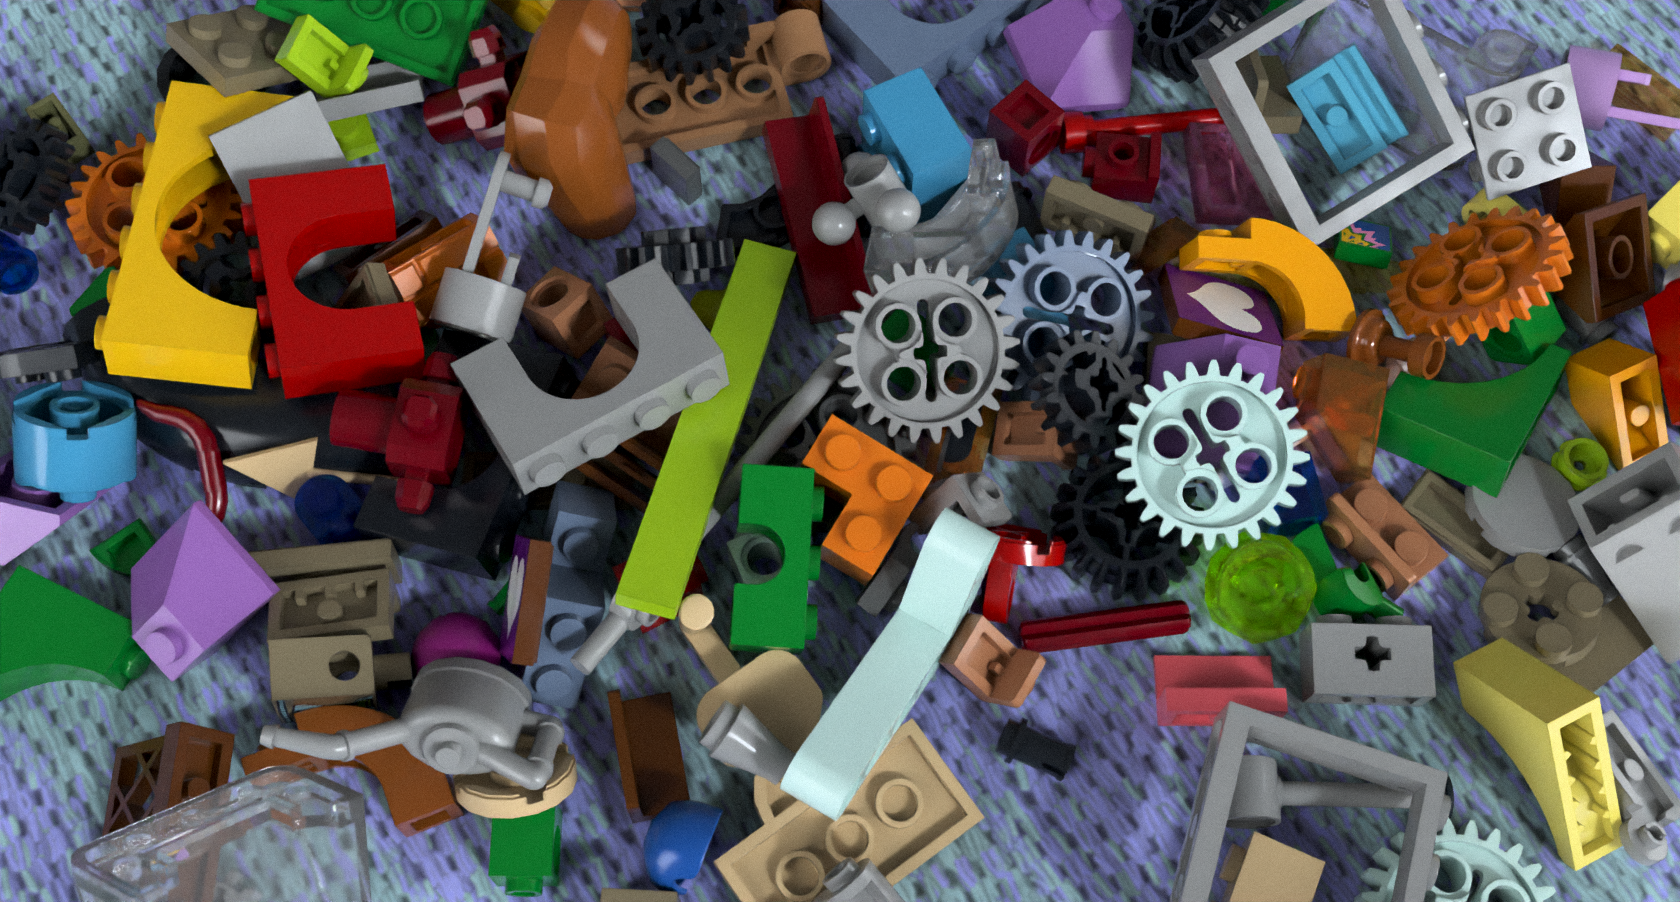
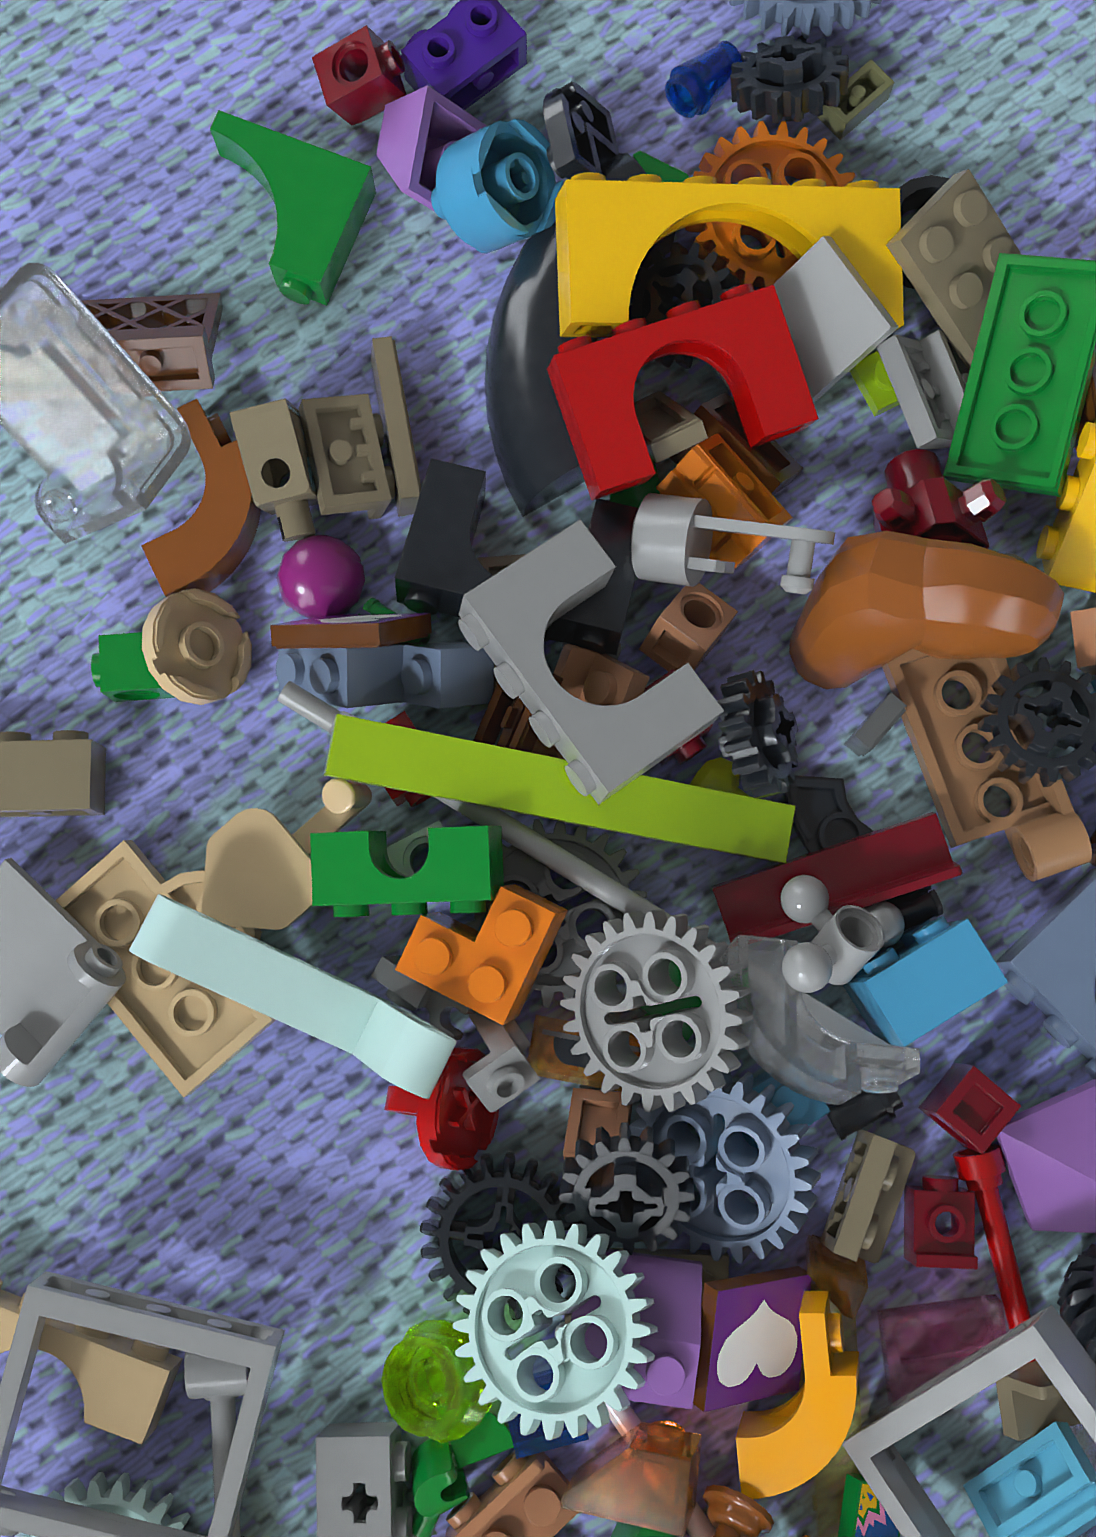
camera: 85 degrees right, 15 degrees up
green tile [89,518,157,577] -> none
medium lavender slope [131,499,281,682] -> none
dark red animal [136,399,229,523] -> none
tan piece [223,437,398,504] -> none
light grey piece [259,657,565,790] -> none
lime bracket [274,14,374,98] -> none
clear blue plate [294,474,364,545] -> none
dark red piece [330,351,469,515] -> none
reddish brown panel [607,689,690,823] -> none
blue hair [643,800,723,895] -> none
light grey cone [699,700,796,785] -> none
nougat bracket [938,613,1046,708] -> none
black pin [995,717,1076,781] -> none
dark red axle [1018,600,1191,653] -> none
coral panel [1153,655,1288,726] -> none

